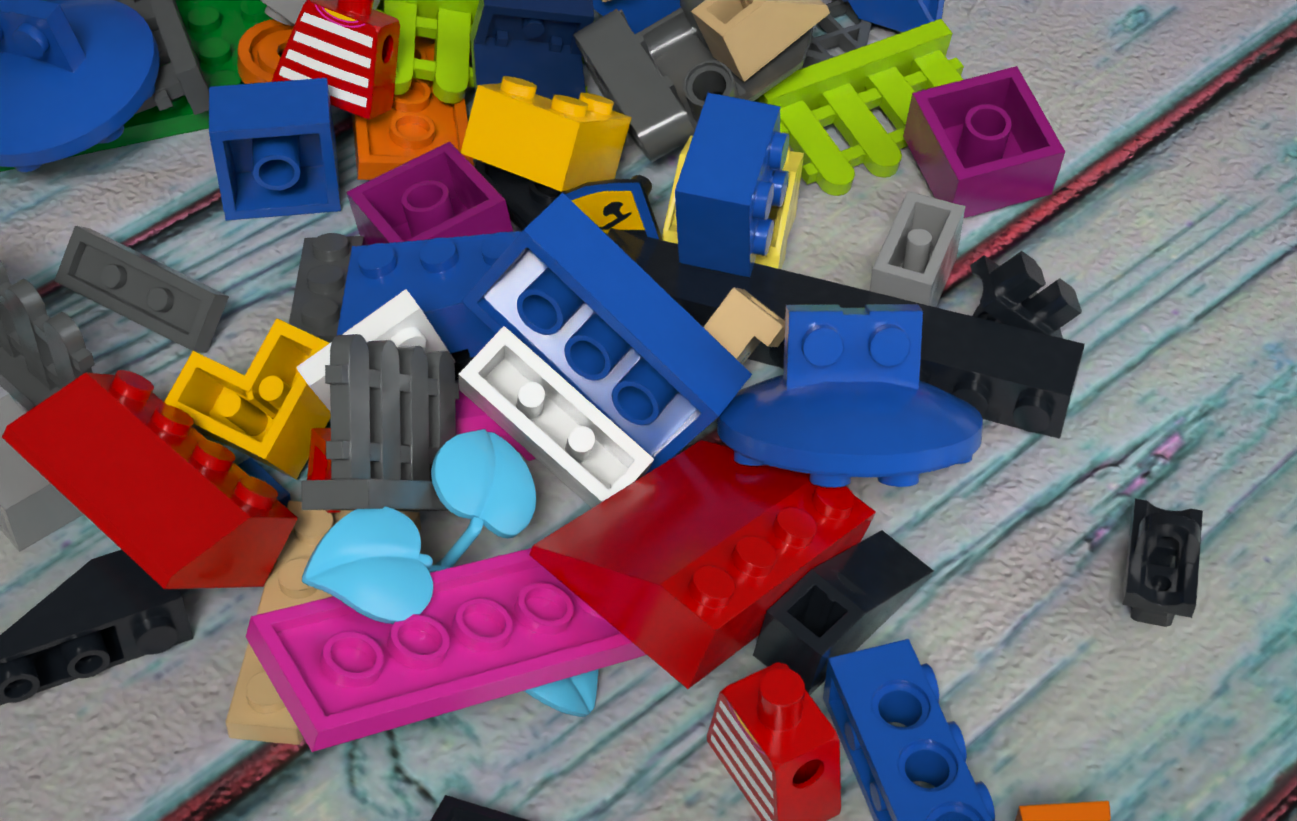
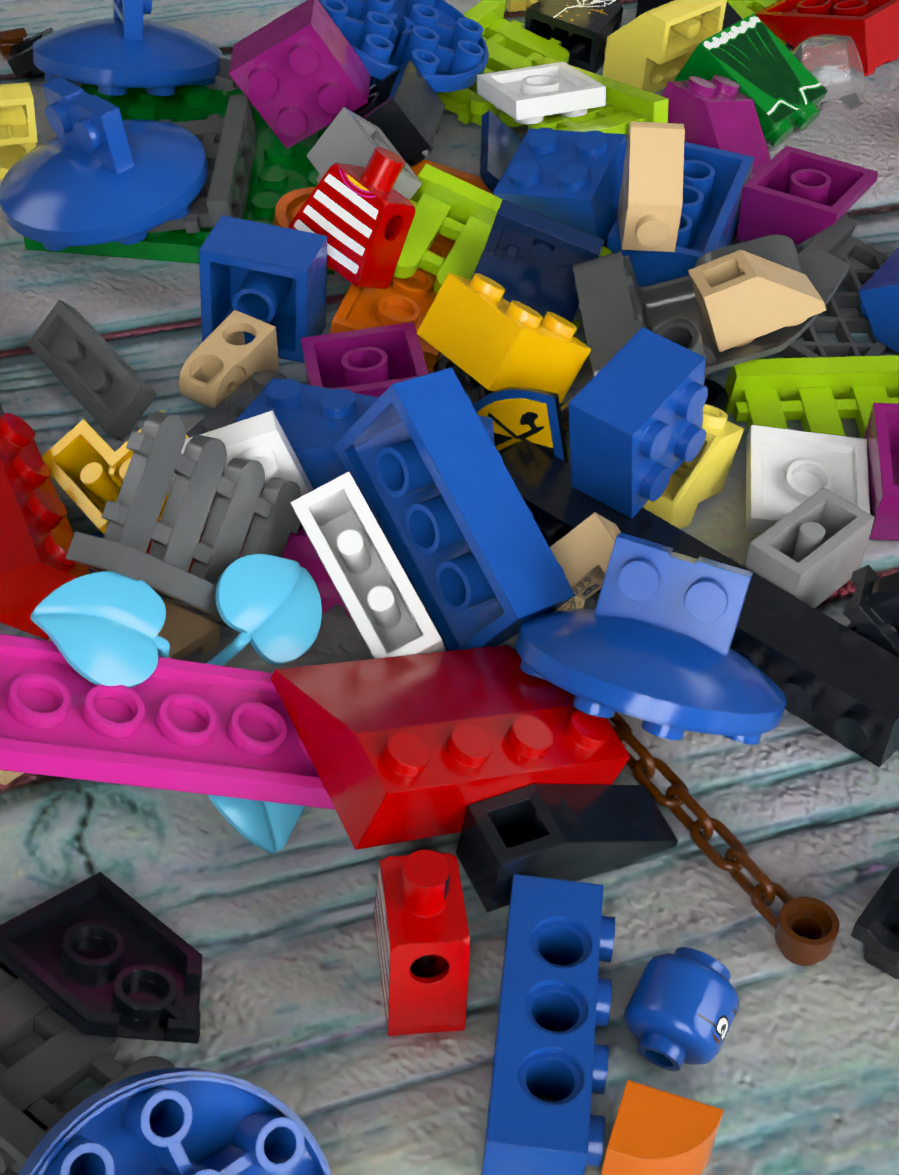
camera: 20 degrees right, 5 degrees down
none -> tan leg [179,310,279,409]
none -> reddish brown piece [609,711,839,966]
none -> blue head [624,947,740,1071]
none -> white plate [746,425,870,534]

